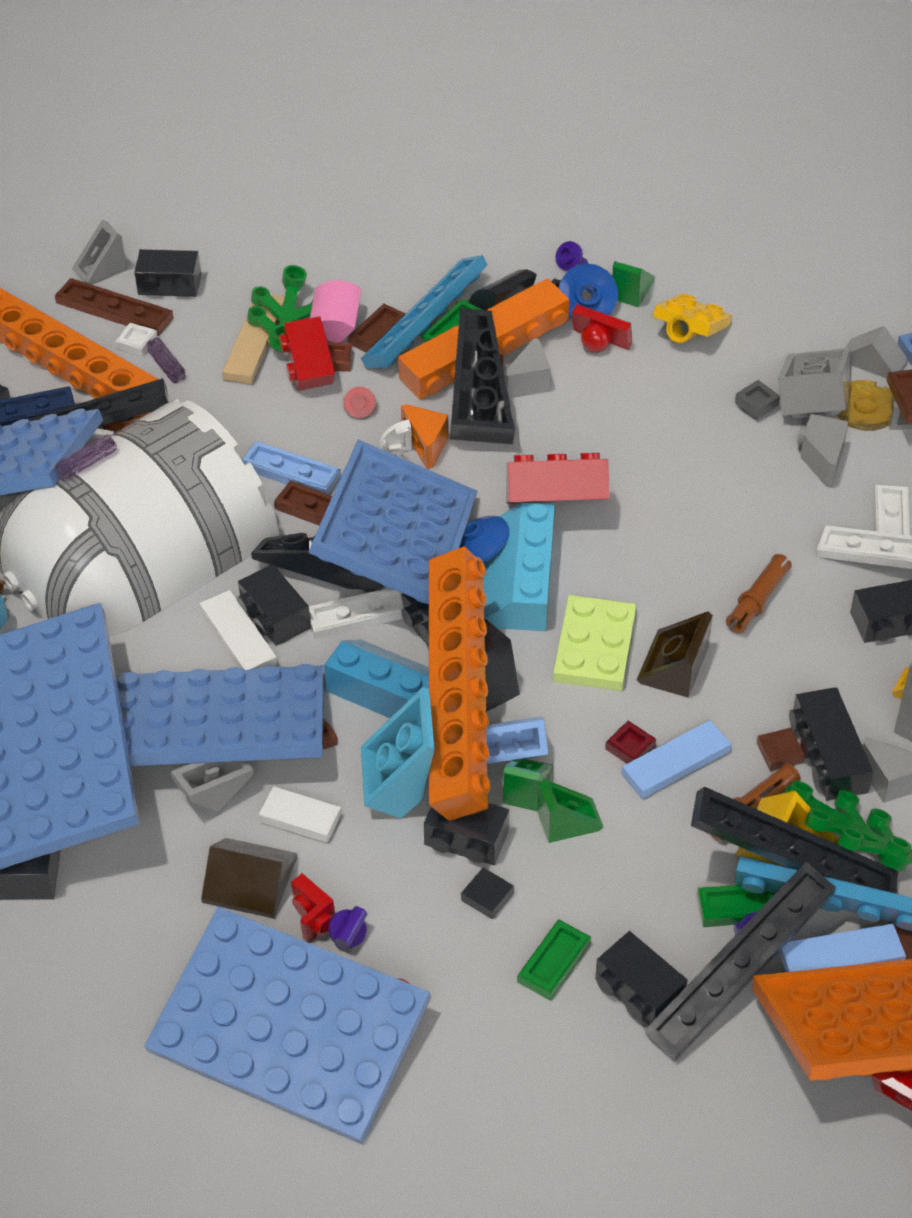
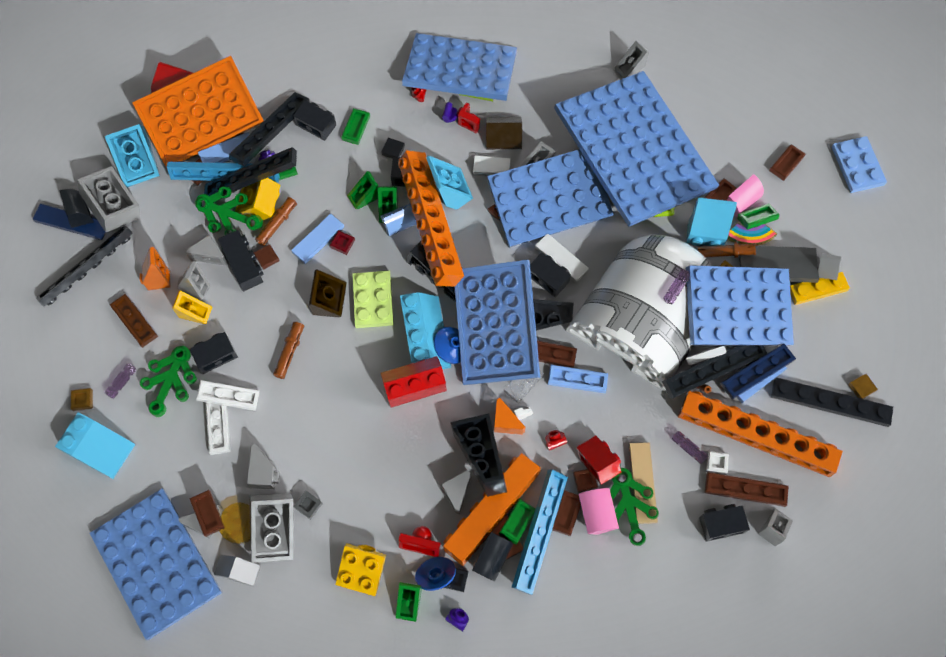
camera: 165 degrees right, 20 degrees up
dark azure slope [324,639,429,718] -> none

